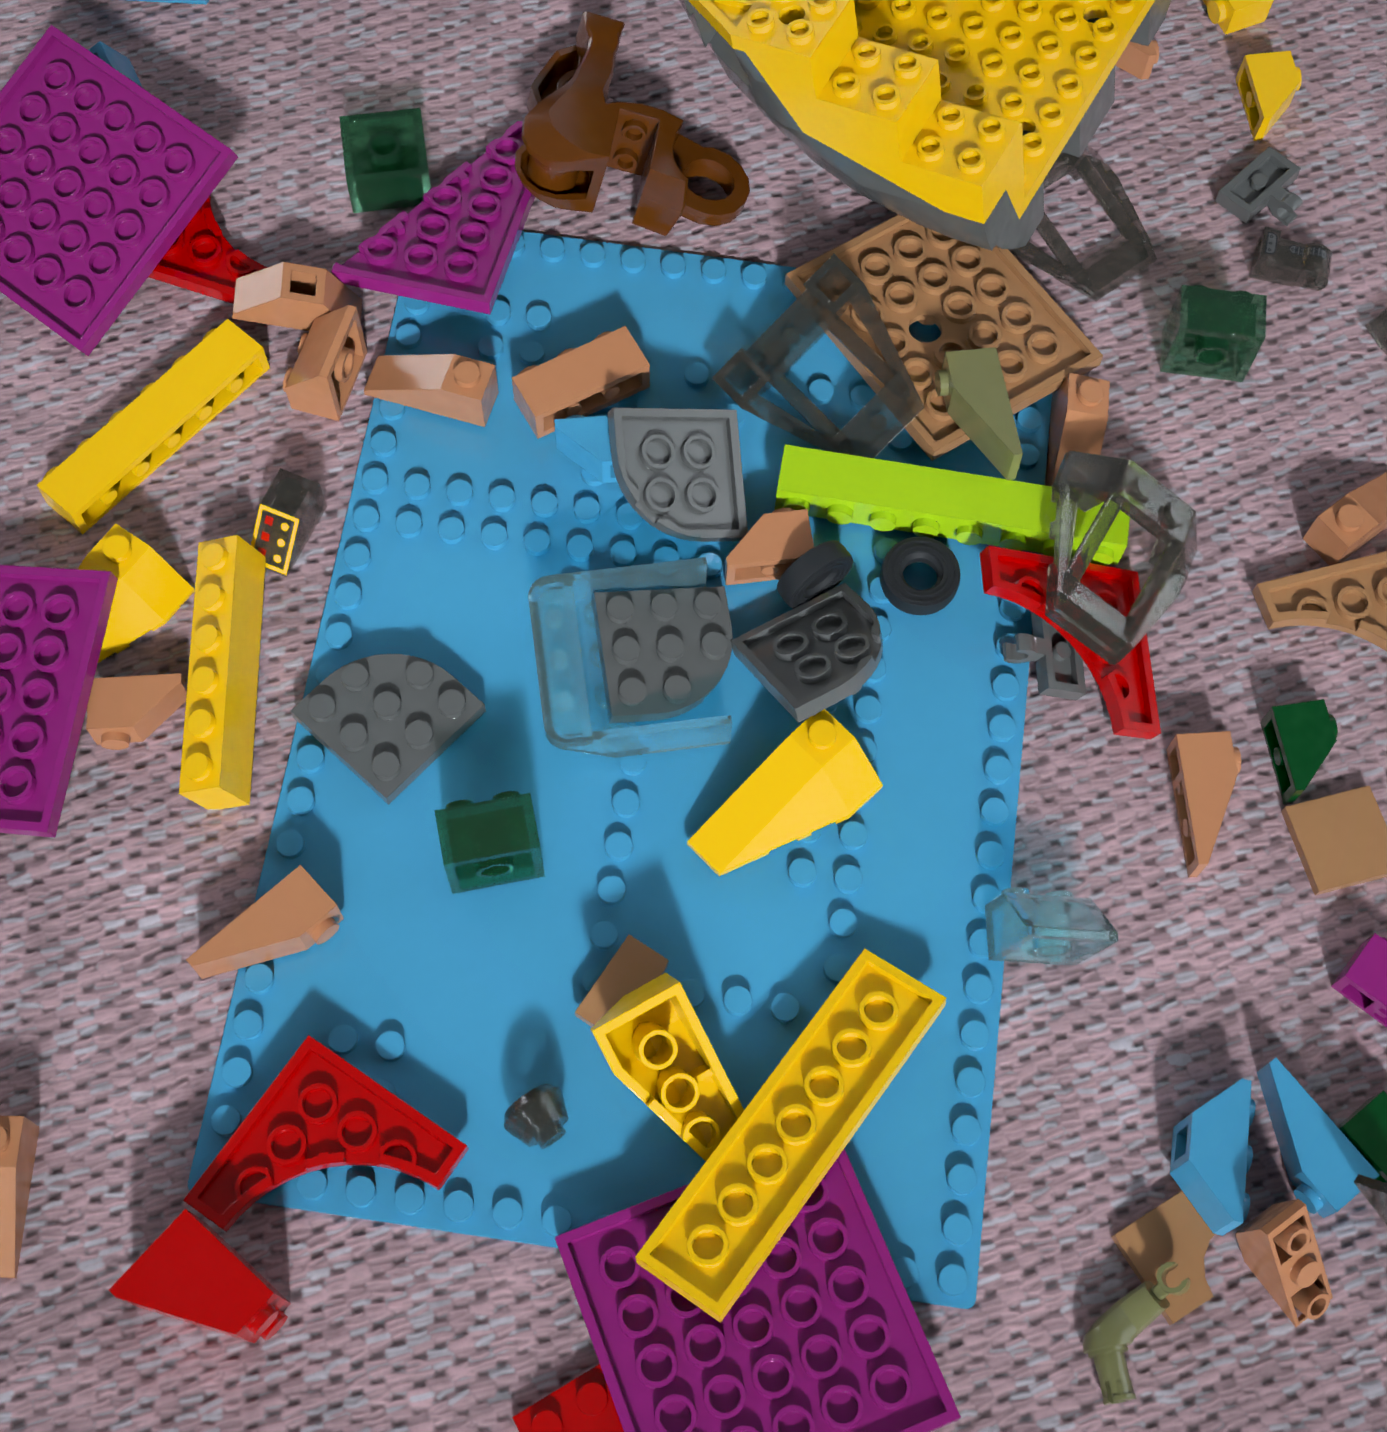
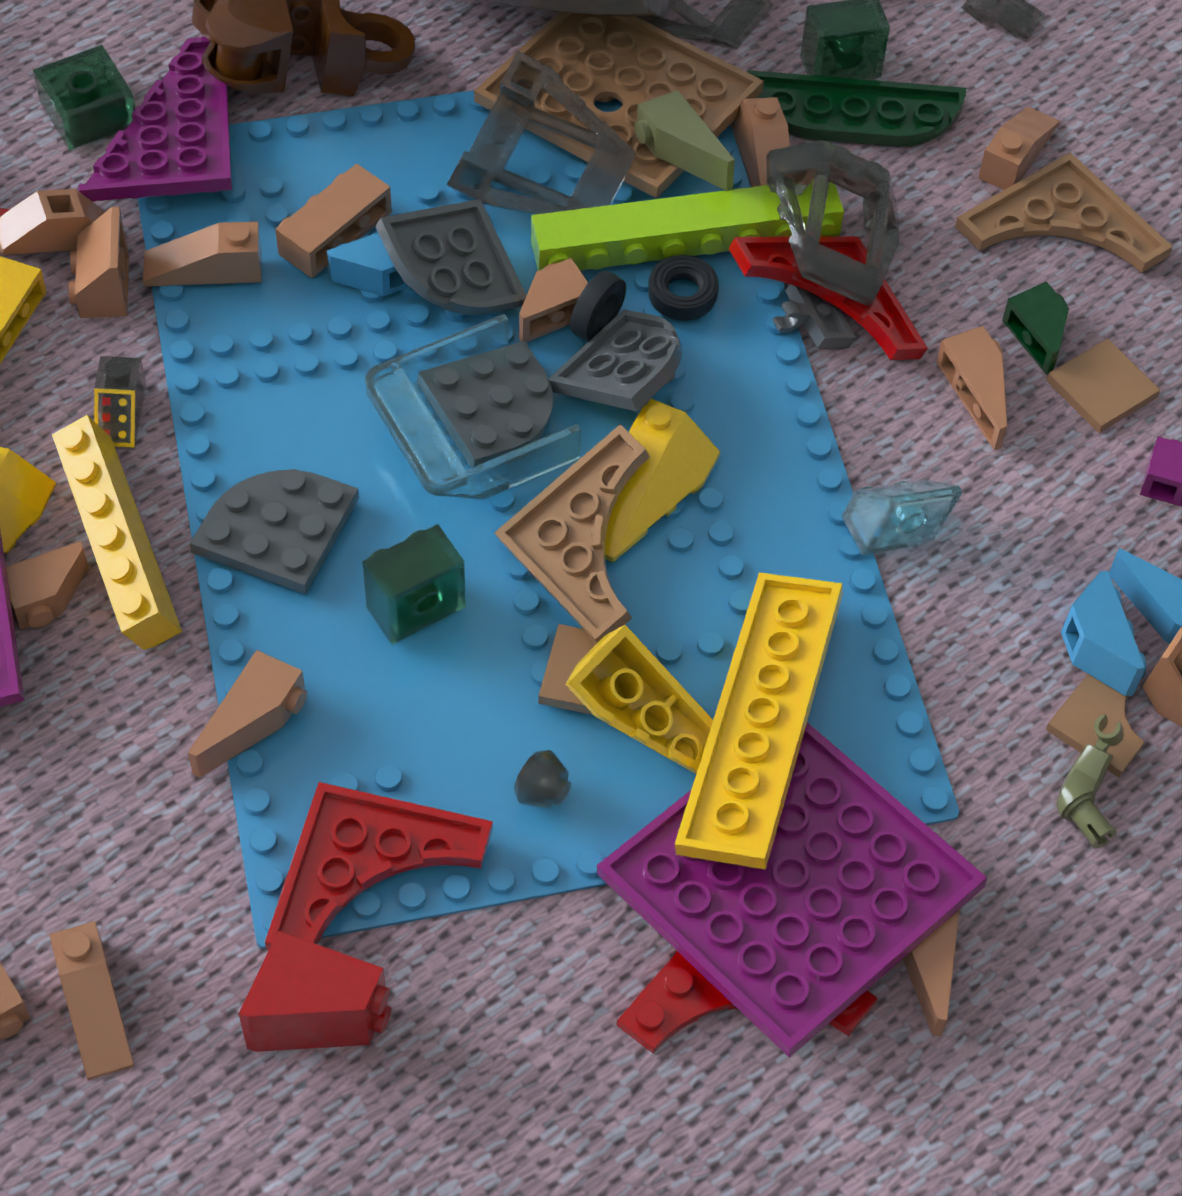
camera: 20 degrees left, 10 degrees down
none -> medium nougat plate [494,424,650,643]
none -> dark green plate [747,70,966,146]

